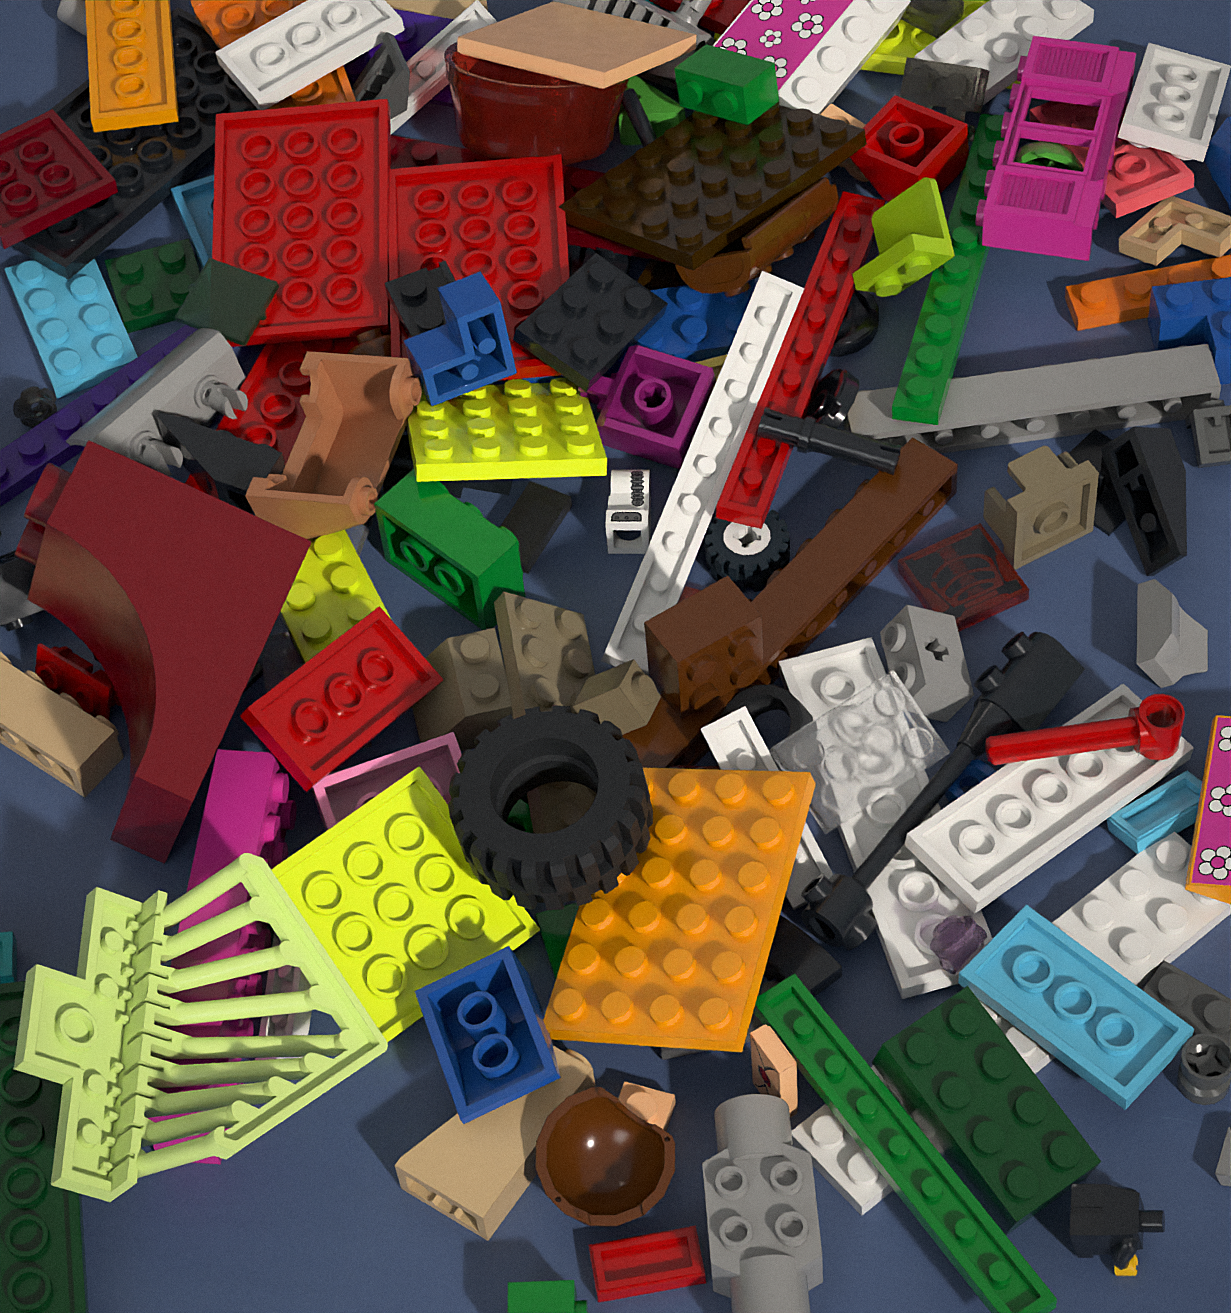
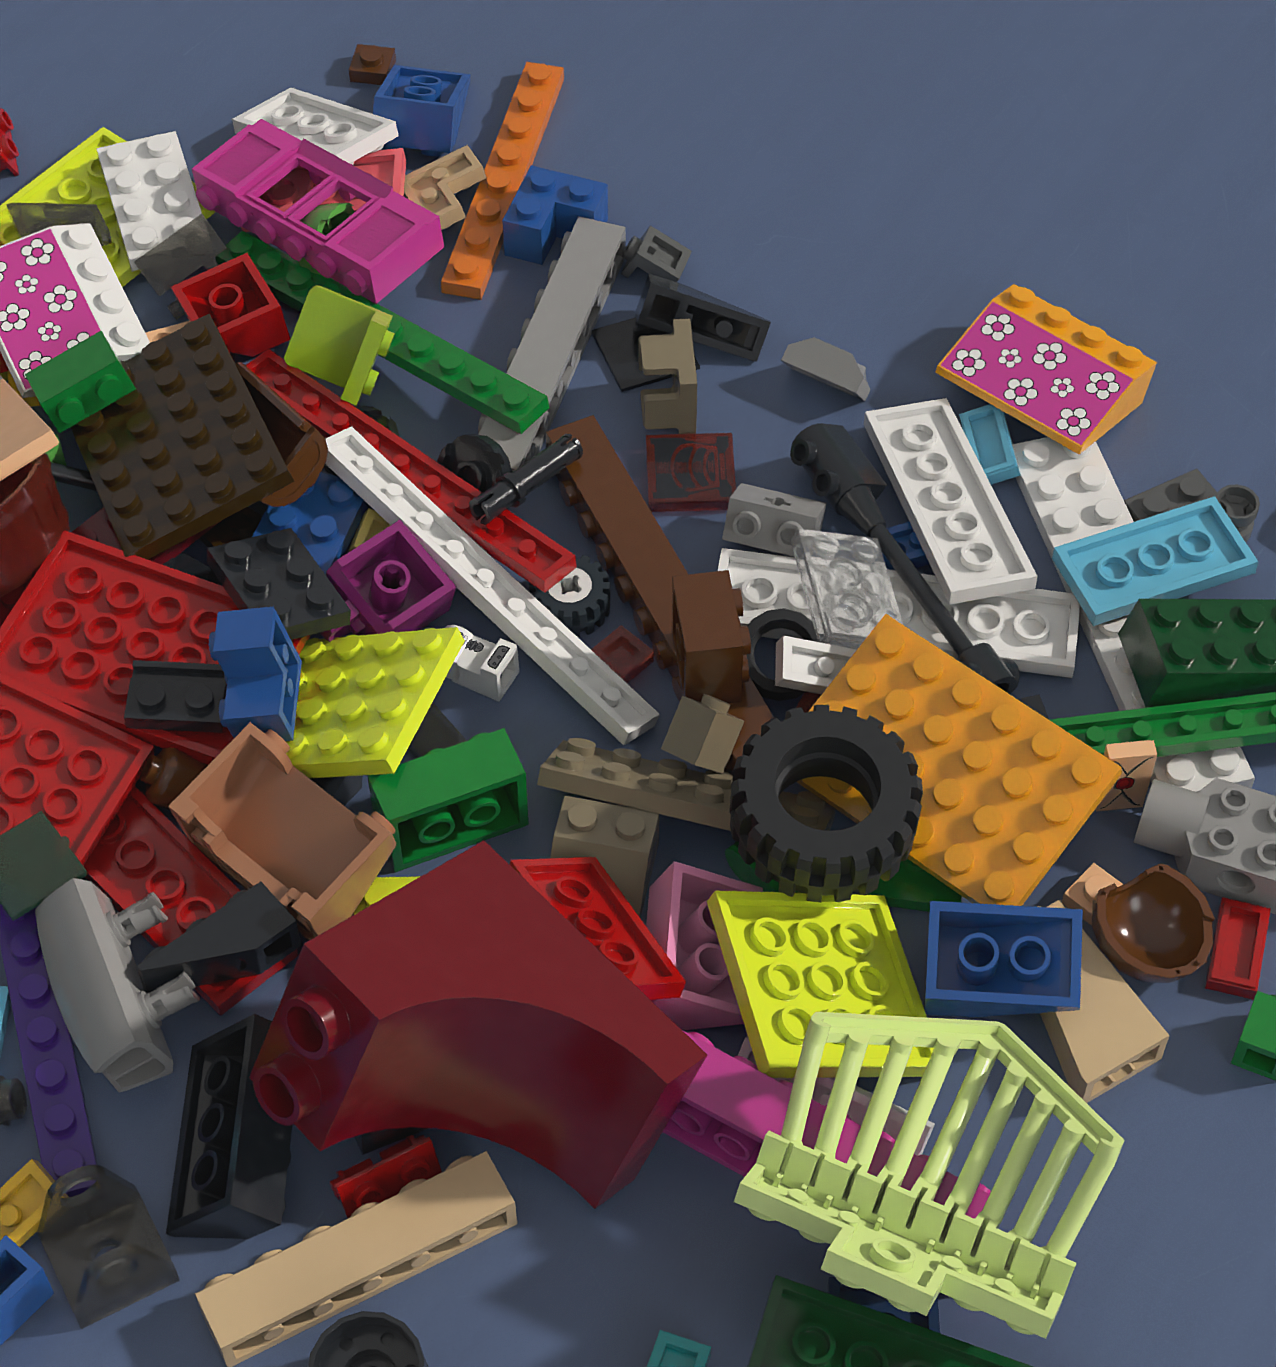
camera: 70 degrees left, 0 degrees up
clear purple plate [930,915,987,974] -> none
red axle [985,694,1185,765] -> none

